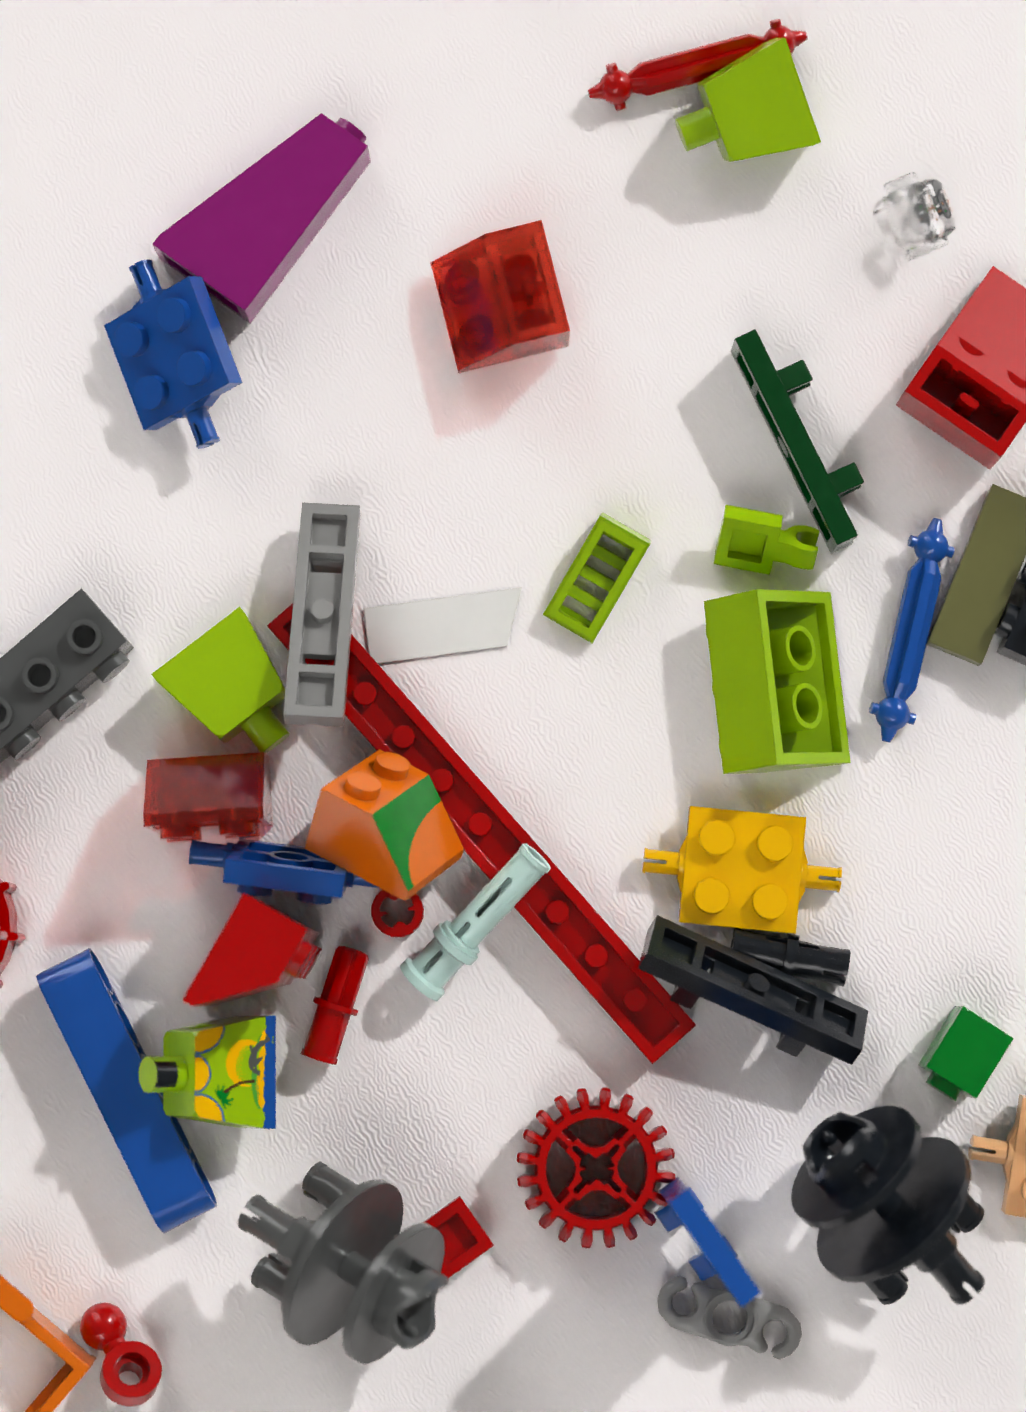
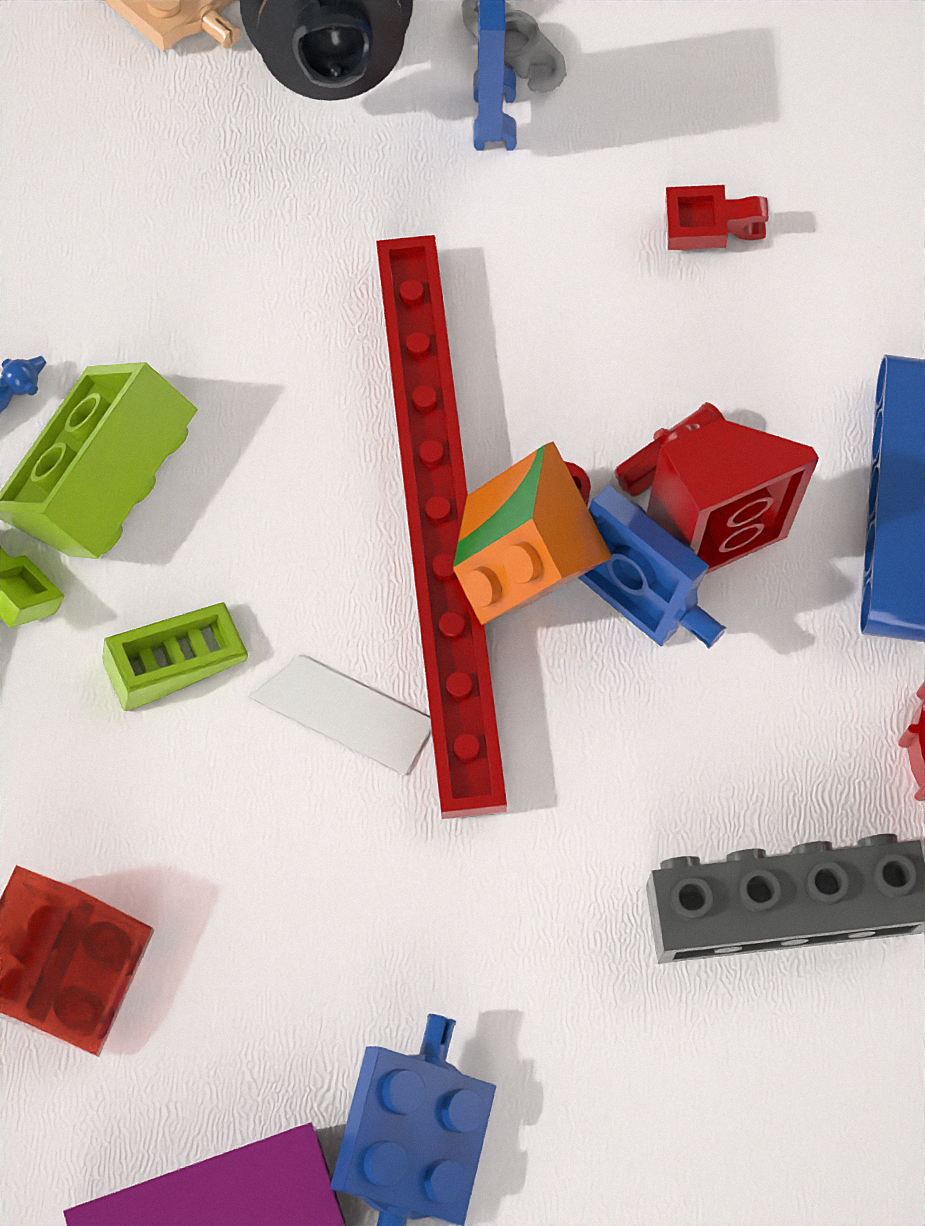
camera: 145 degrees left, 15 degrees down
torso [139,1016,276,1129] -> none
clear red slope [143,752,274,843] -> none
lime torso [151,606,290,755] -> none
dark grey piece [237,1162,449,1364] -> none
light grey hinge [283,502,360,727] -> none
light aqua pin [400,843,551,1001] -> none
red gear [516,1087,676,1248] -> none
black hinge [638,915,868,1065] -> none
yellow plate [642,806,842,934] -> none
black pin [730,928,851,987] -> none
green brick [918,1006,1014,1101] -> none

